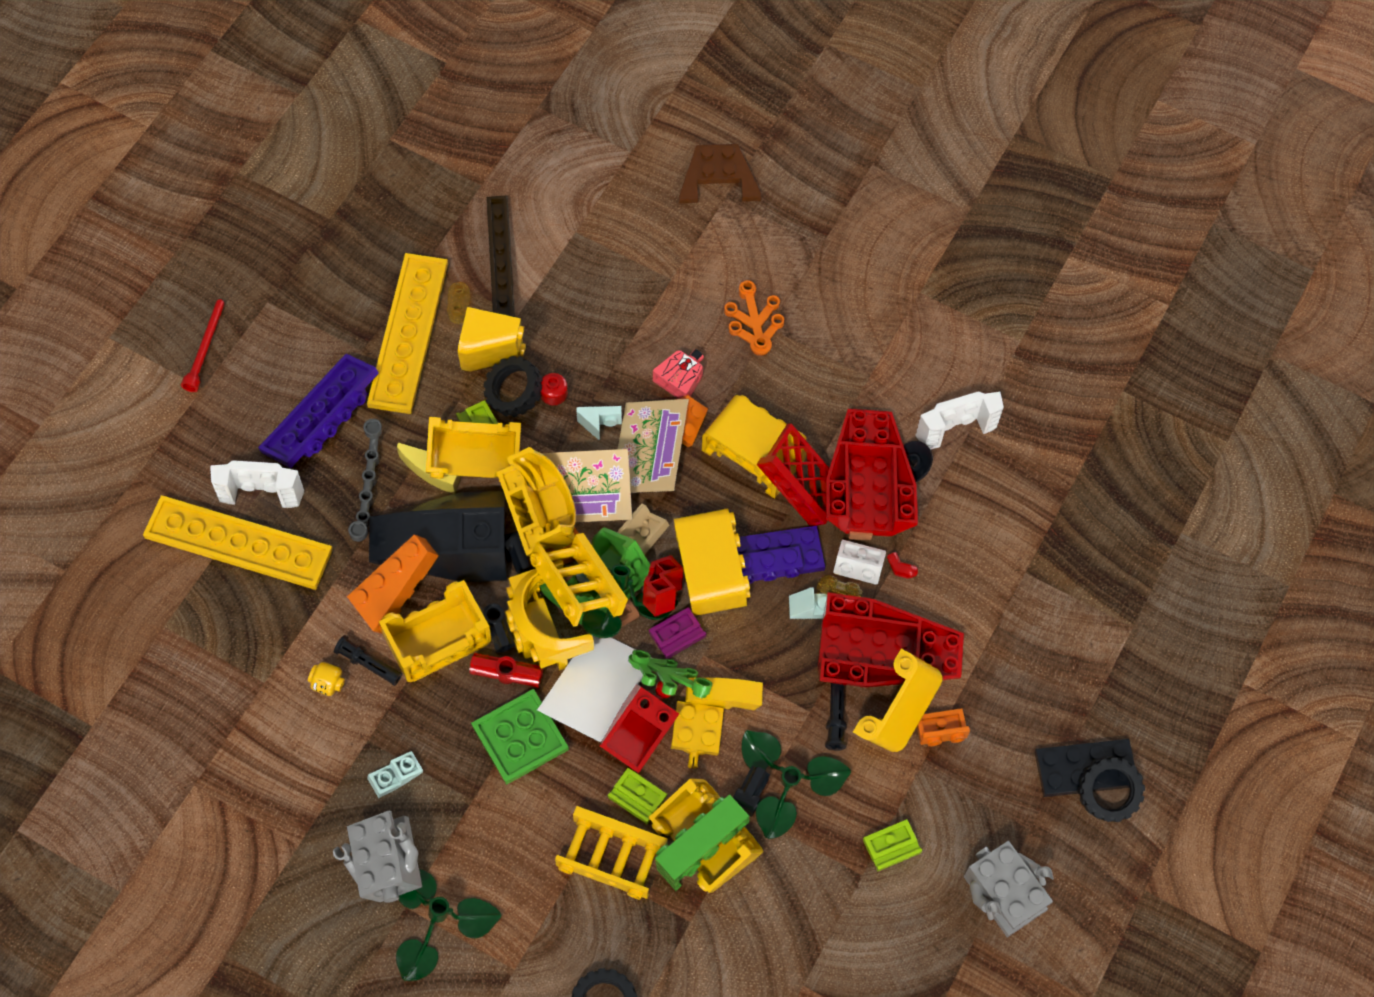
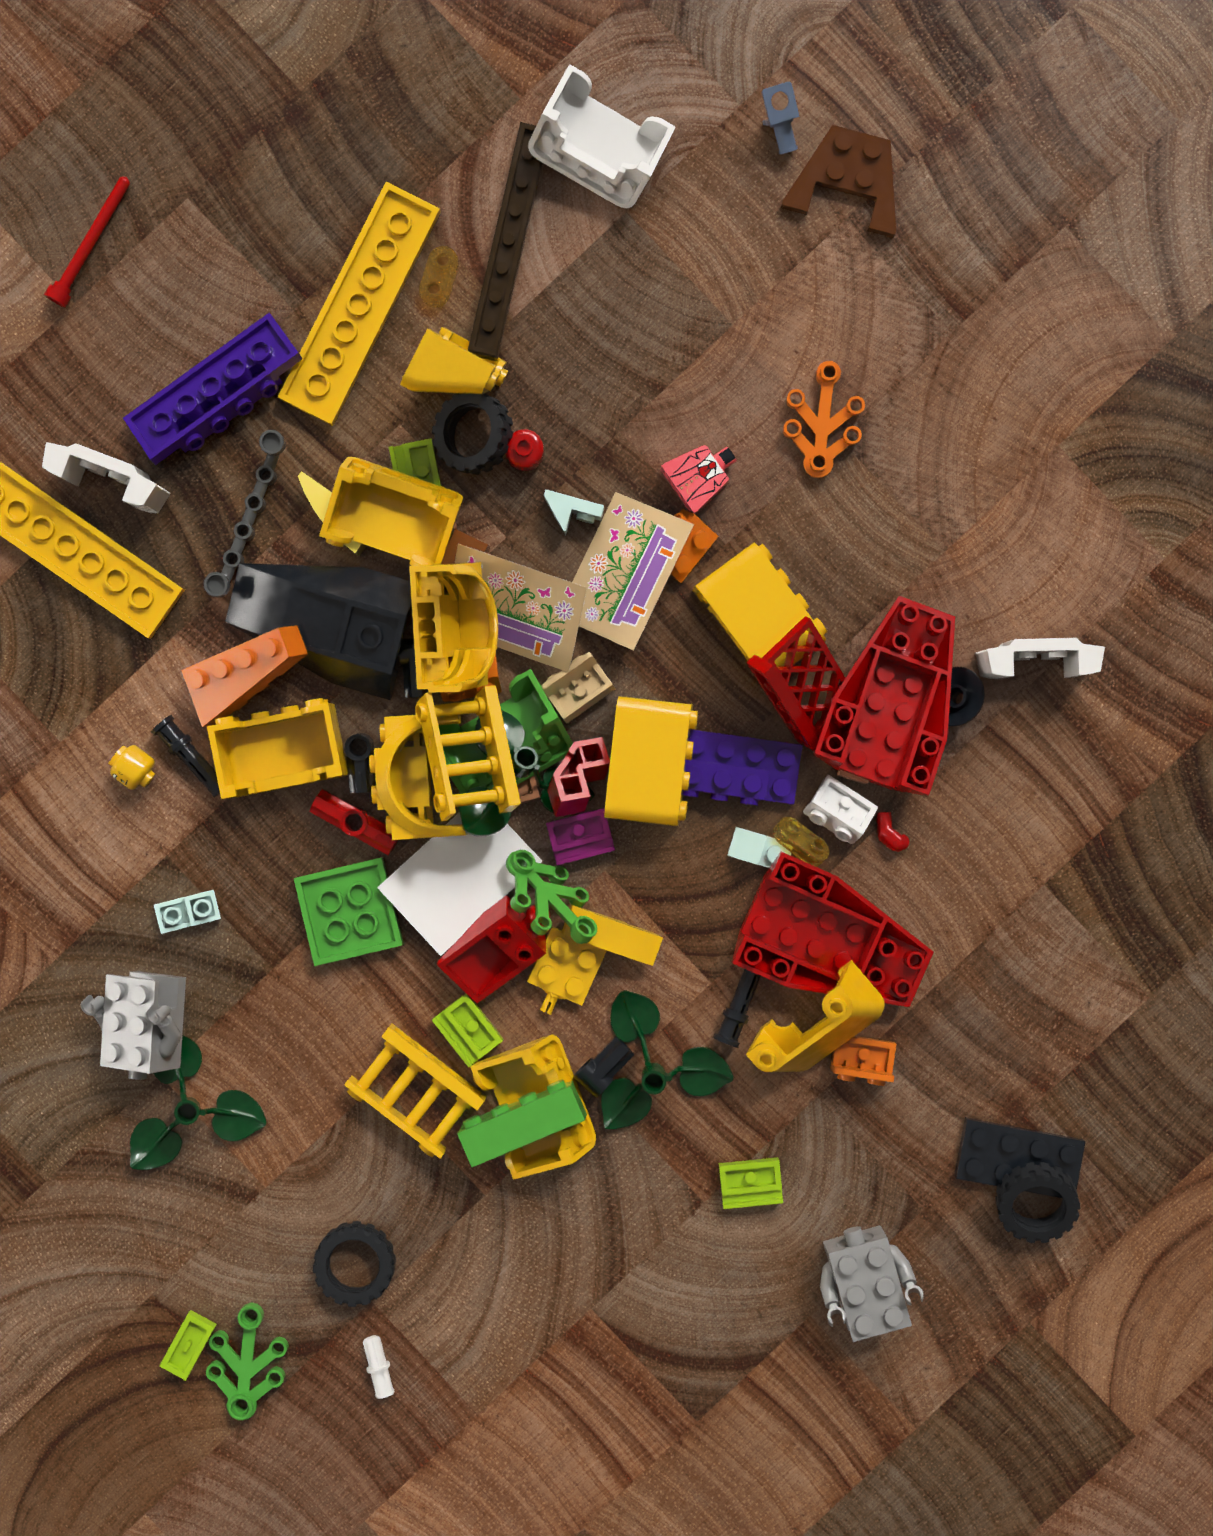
camera: 20 degrees right, 25 degrees up
none -> white windscreen [528,64,675,208]
none -> sand blue bracket [762,82,800,154]

